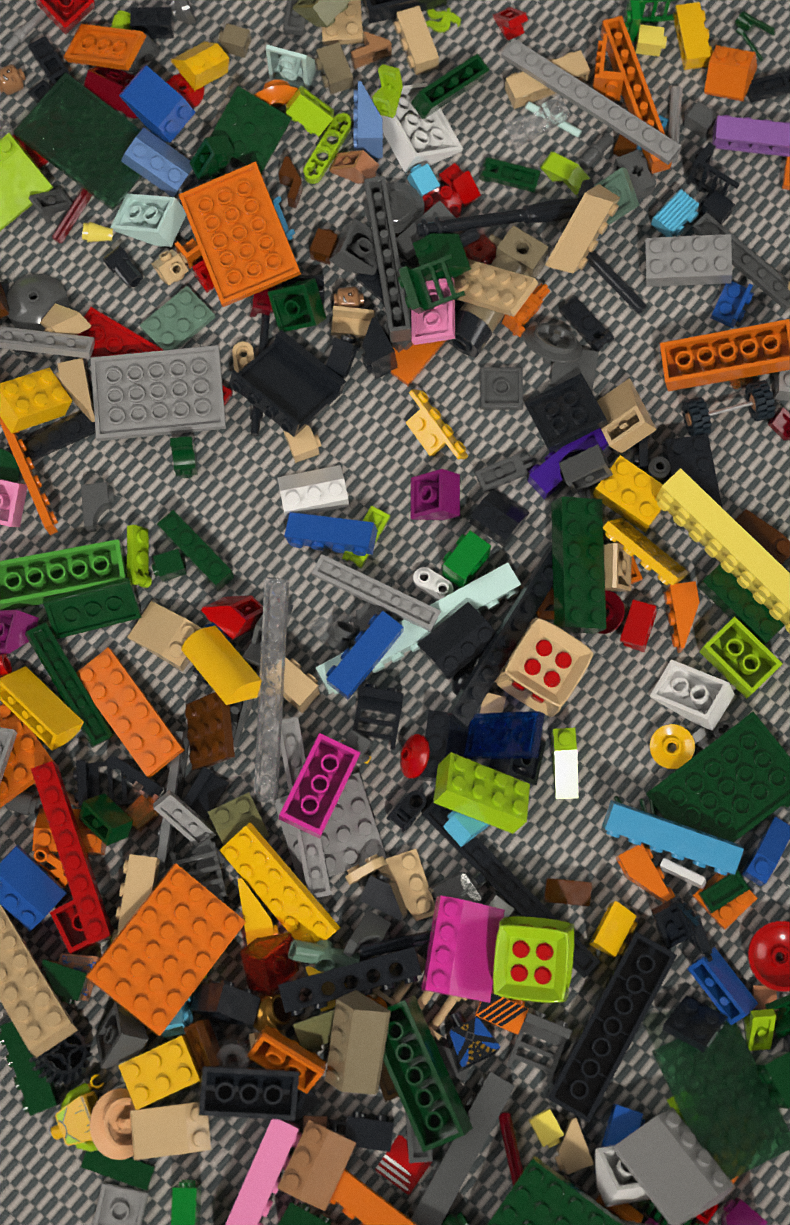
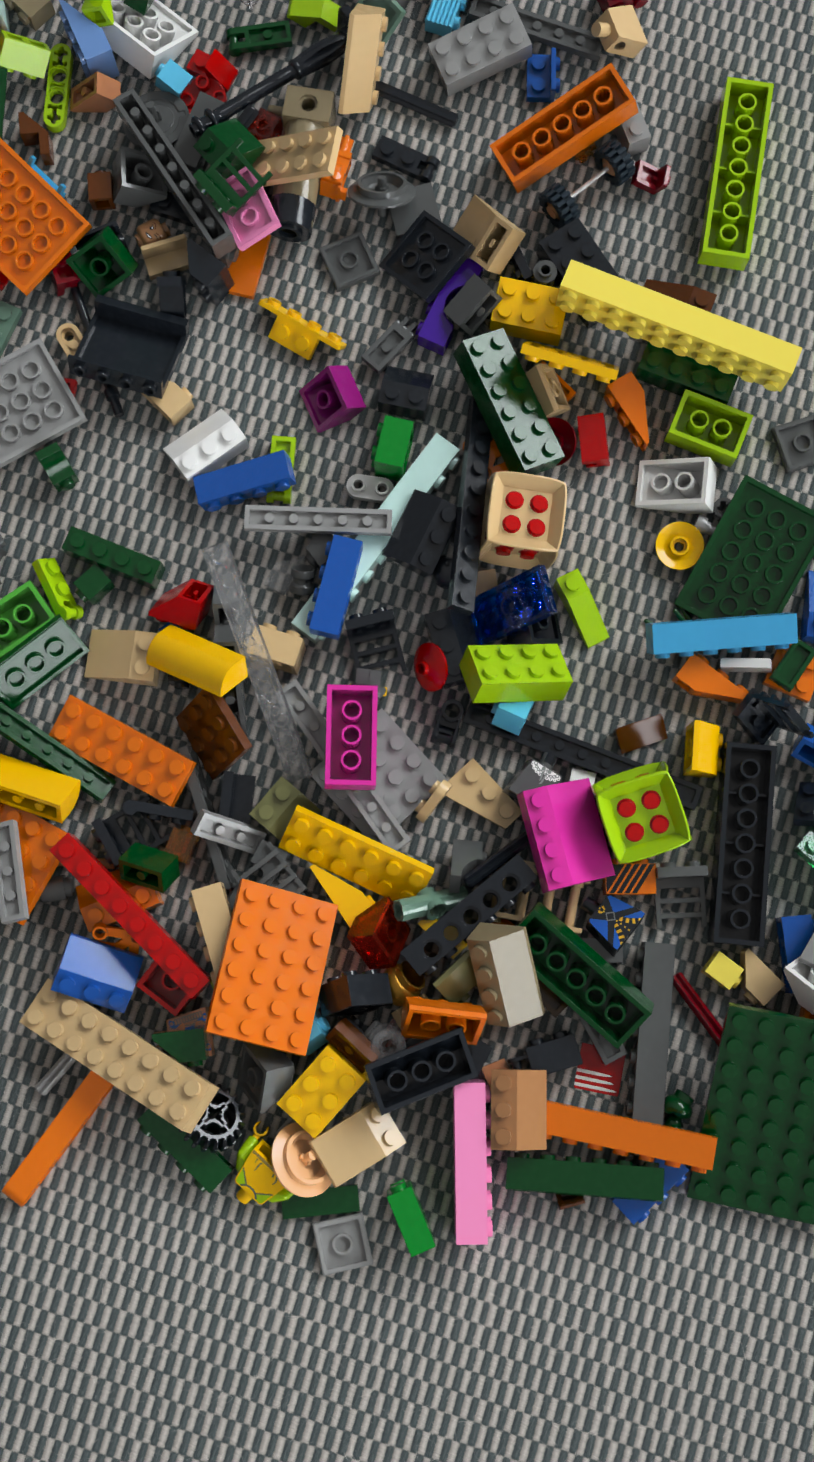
camera: 25 degrees left, 5 degrees up
black slope [360,872,408,920] -> none

